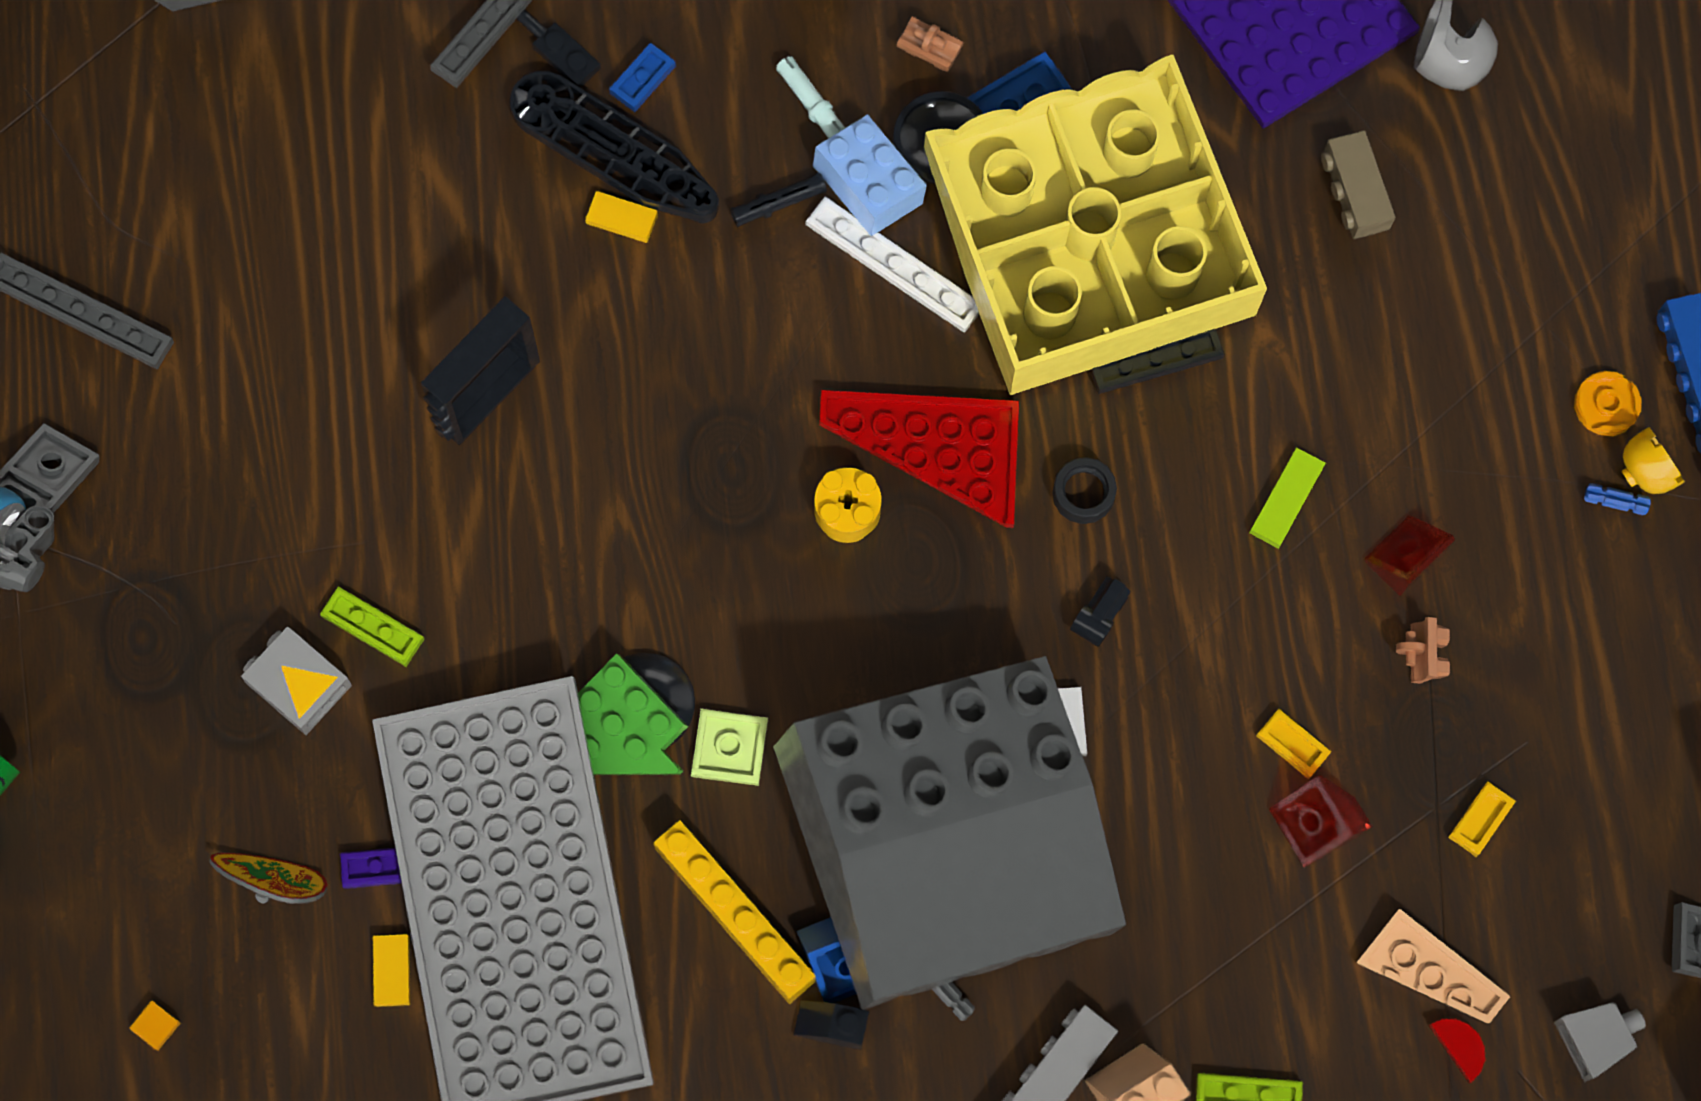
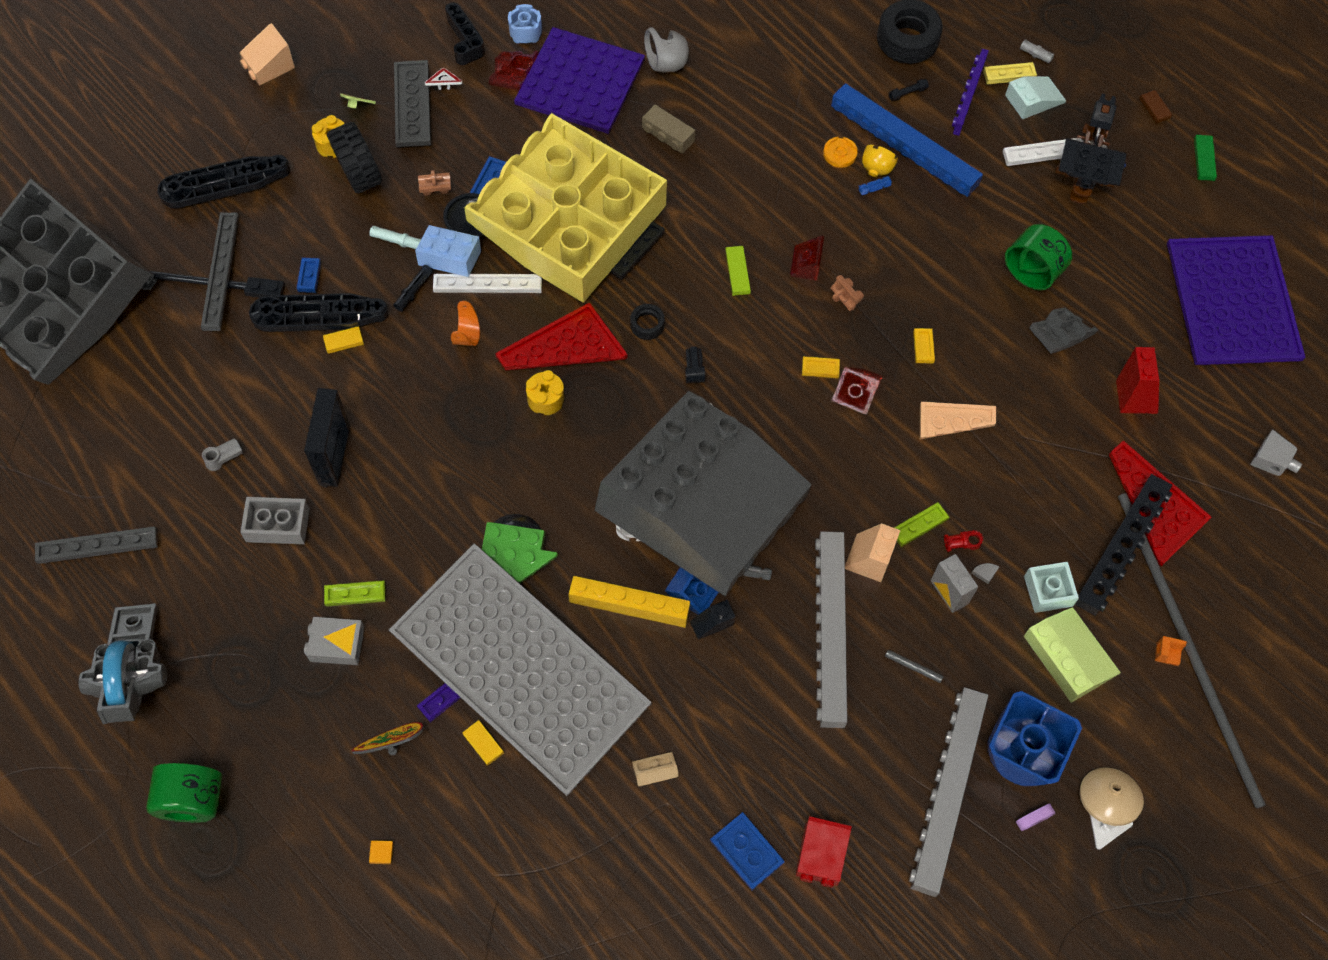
camera: 35 degrees left, 10 degrees down
yellowish green tile [691,709,768,786] -> none
red tile [1428,1019,1485,1084] -> none
light grey torso [1554,1003,1646,1082] -> none
none -> light grey piece [202,438,243,471]
none -> light grey brick [240,497,310,544]
none -> orange piece [451,301,480,346]

